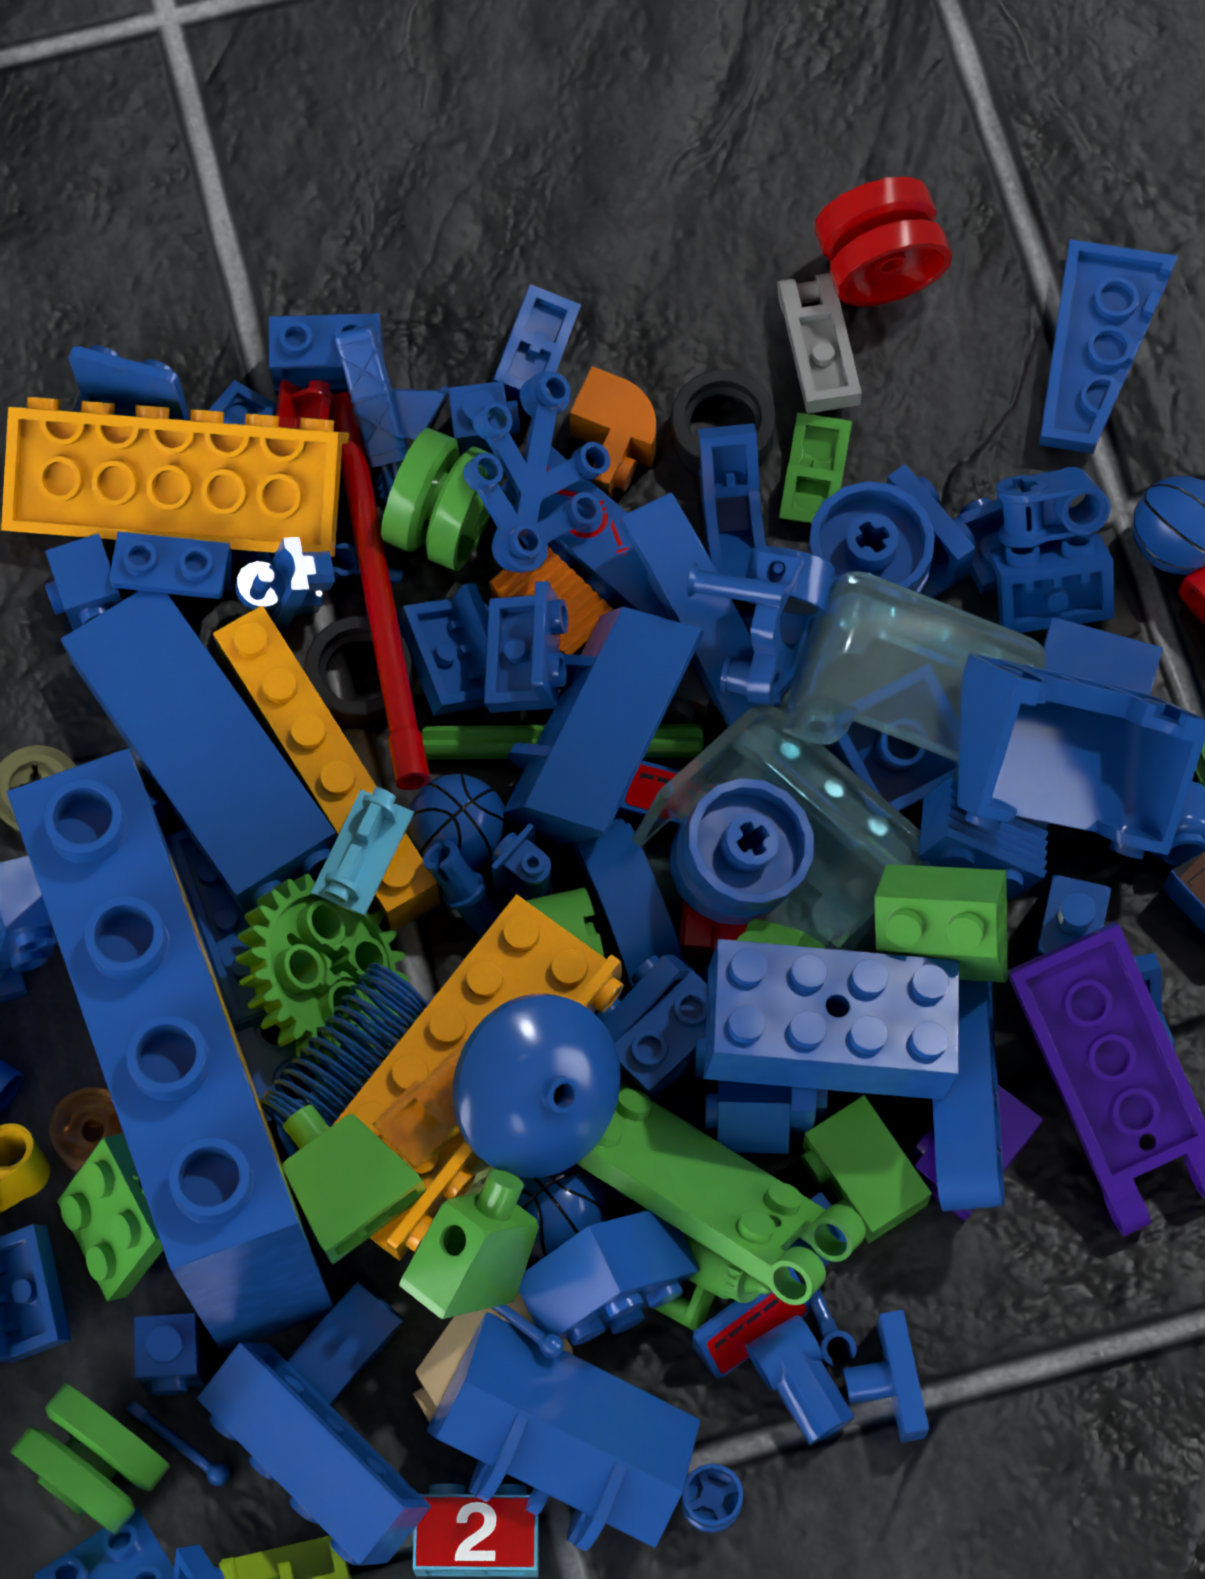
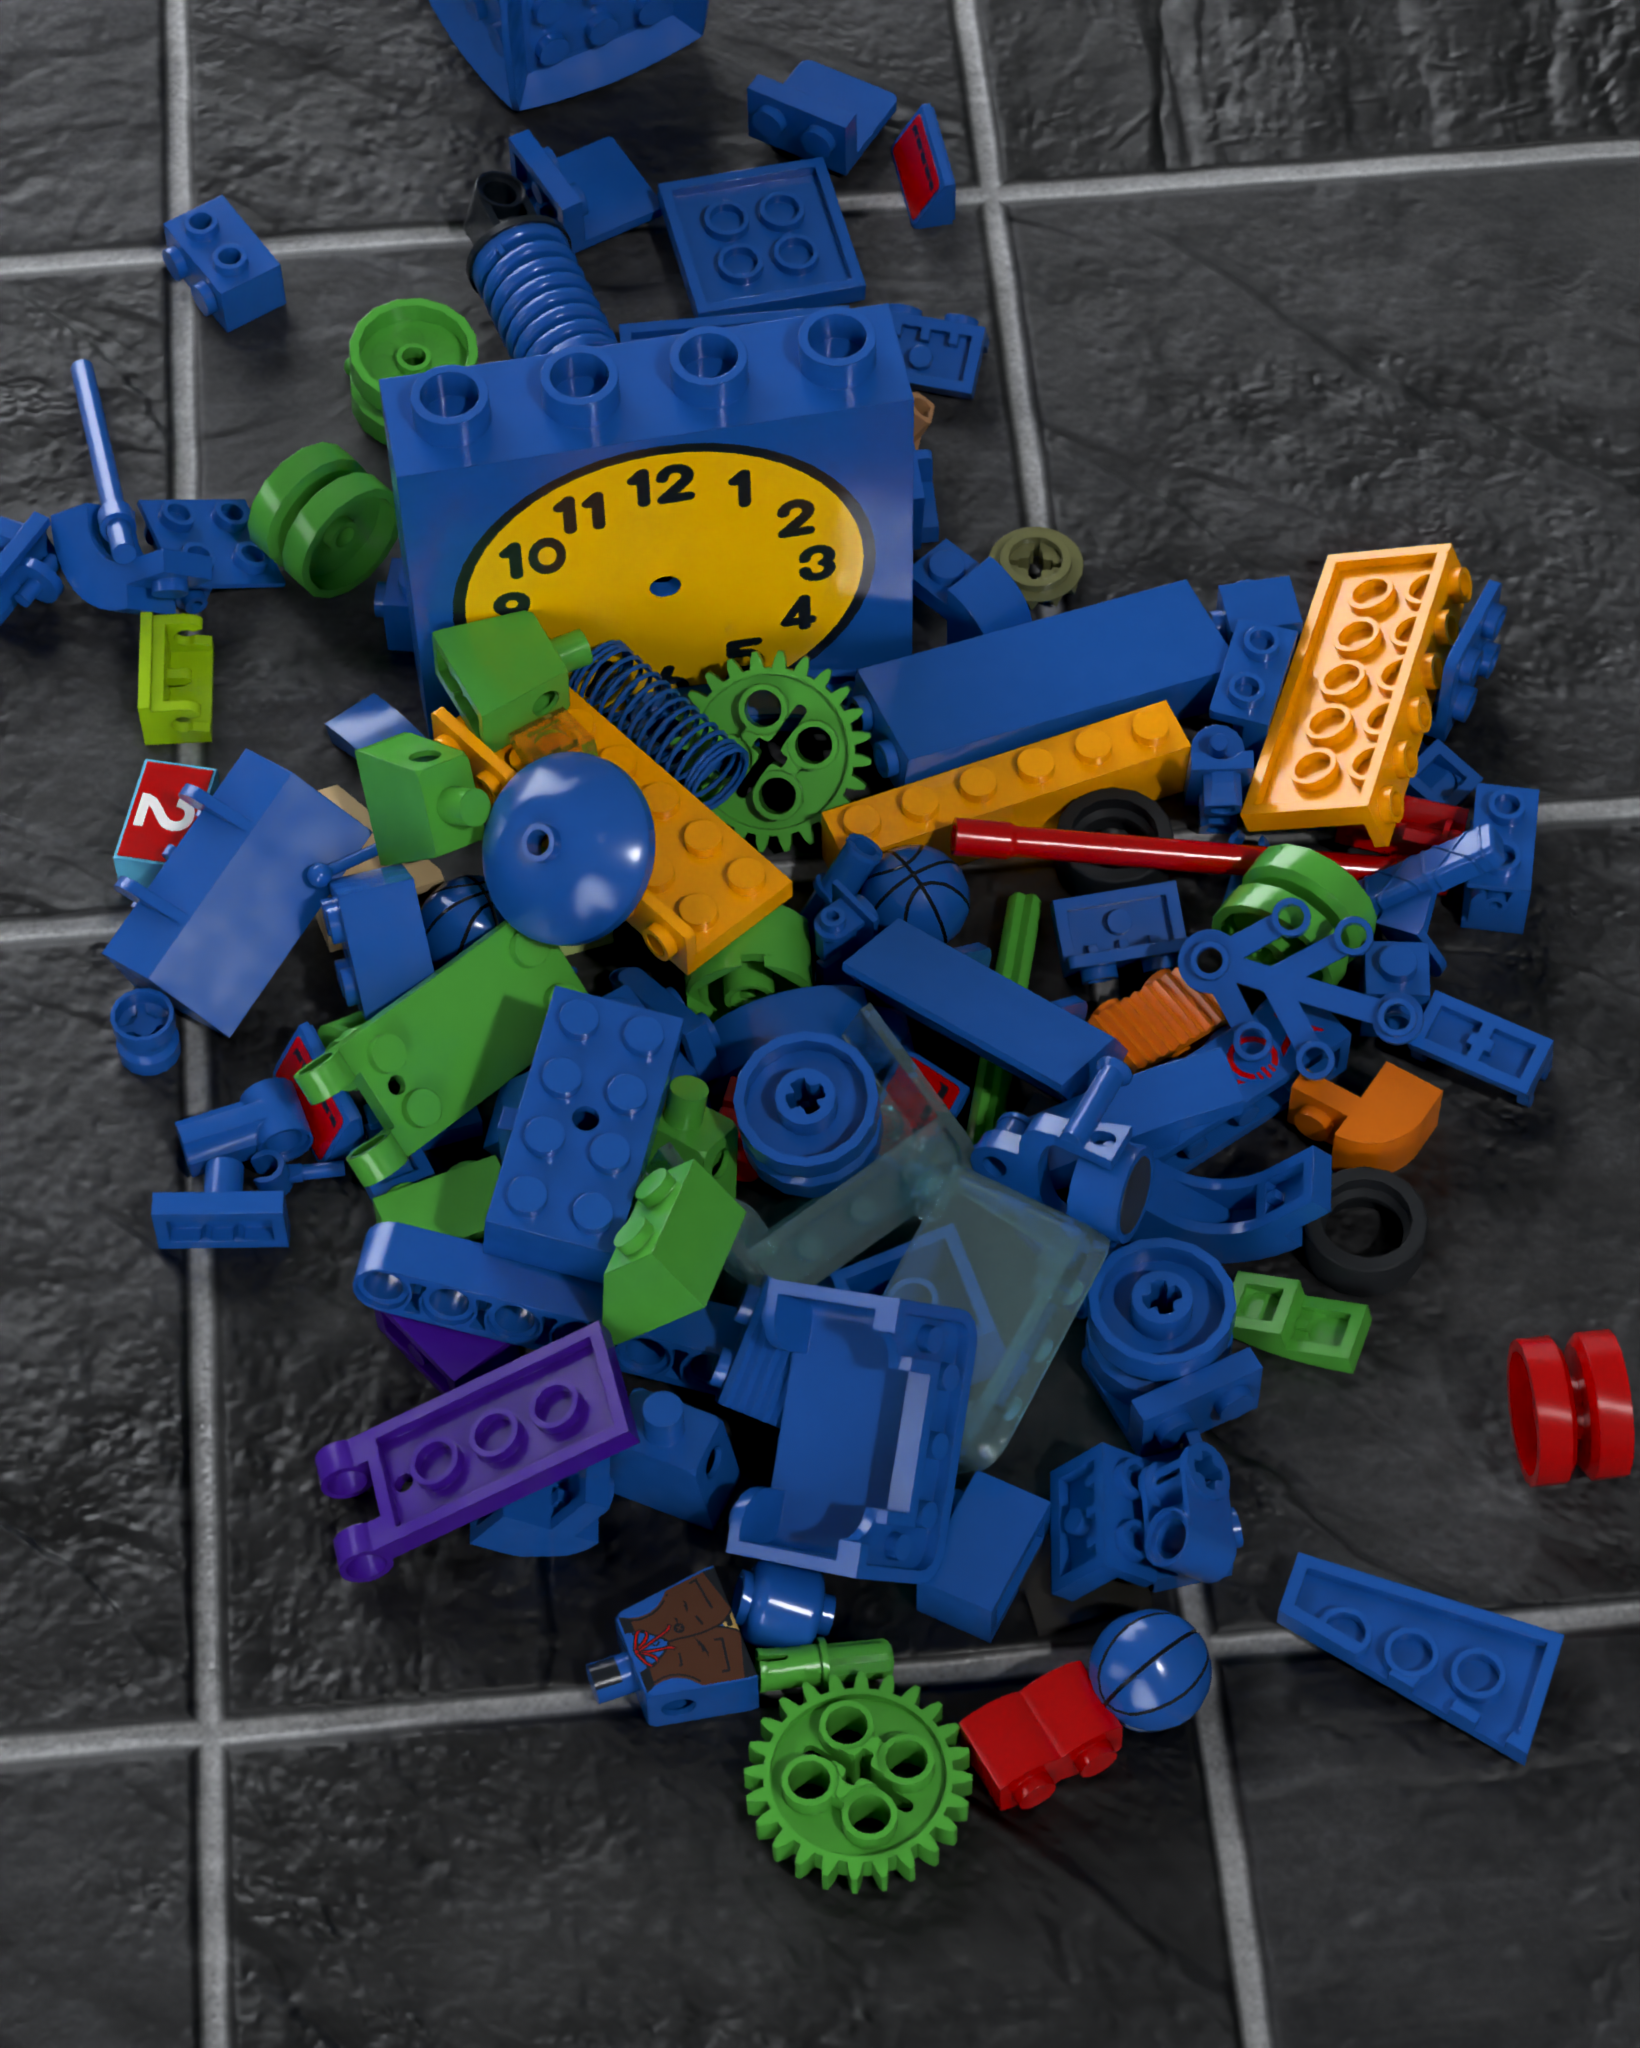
camera: 100 degrees right, 15 degrees down
blue hinge [125,1400,230,1486] -> none
blue brick [197,1342,432,1566] -> none
medium azure hinge [311,787,414,917] -> none
blue bracket [484,581,569,713] -> none
light grey plate [777,273,862,414] -> none

